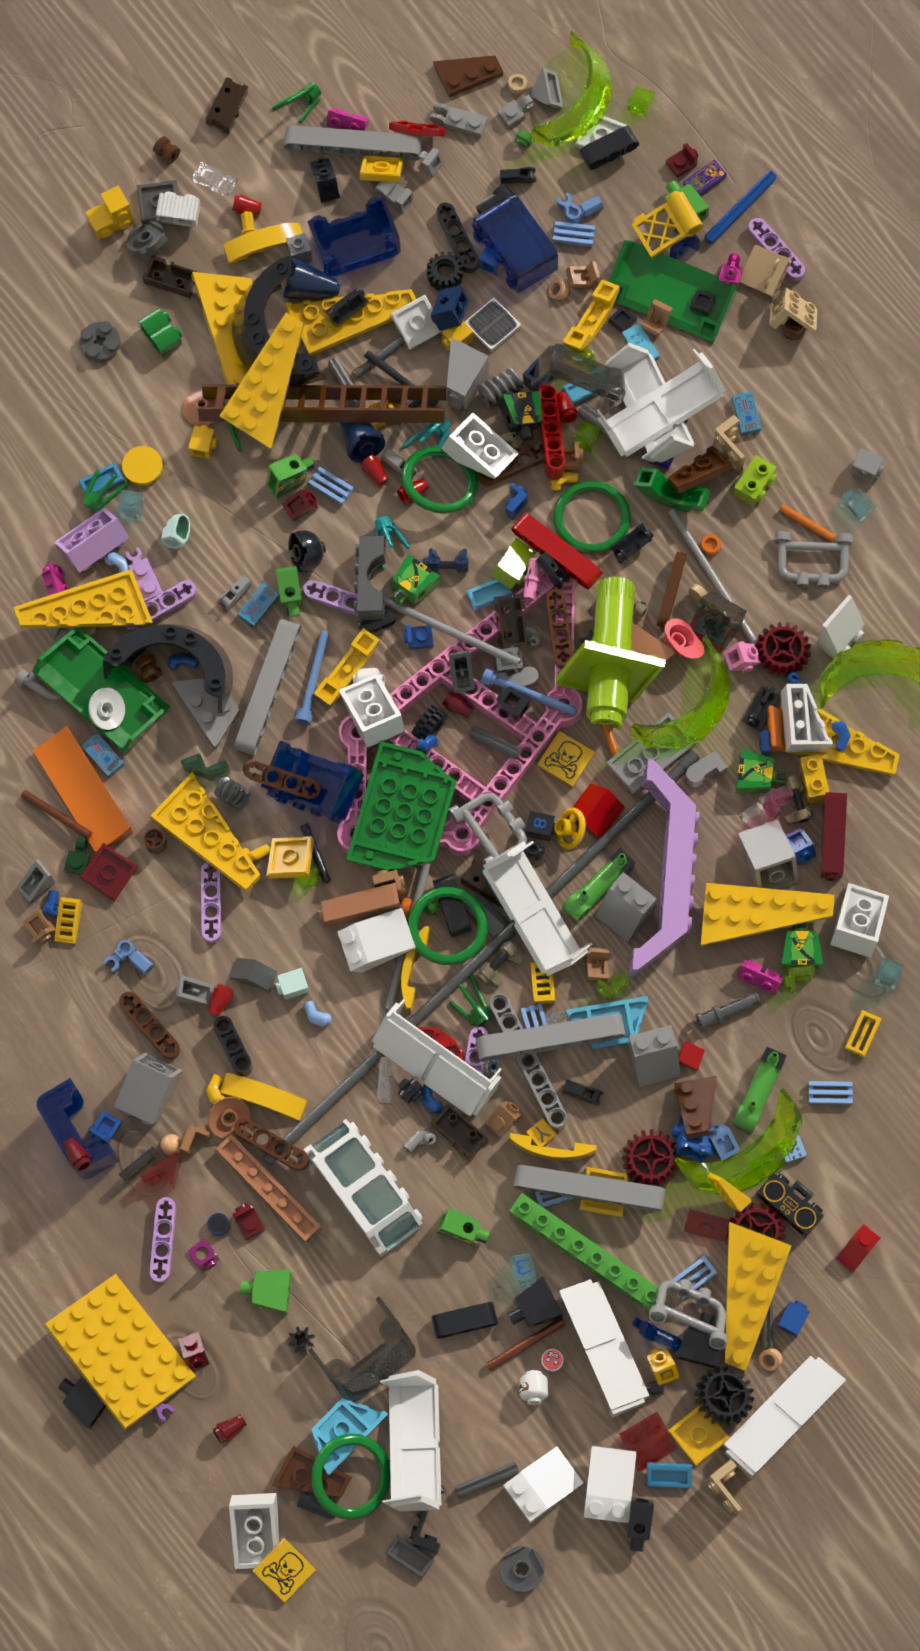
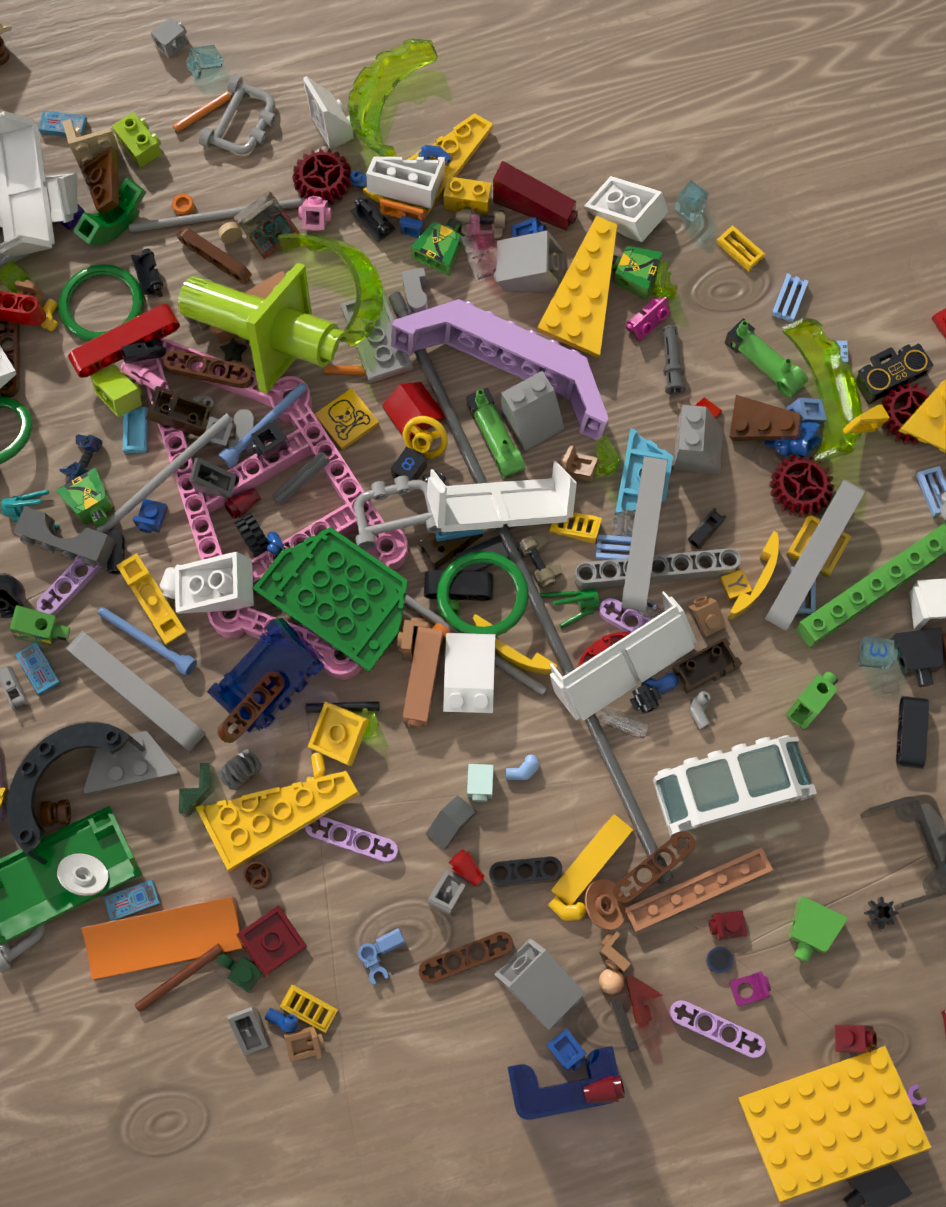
camera: 70 degrees left, 0 degrees up
blue arm [167,653,199,670] -> none
blue bracket [505,483,528,520] -> none
coral piece [664,619,704,659] -> none
clear red tile [684,1209,731,1242] -> none

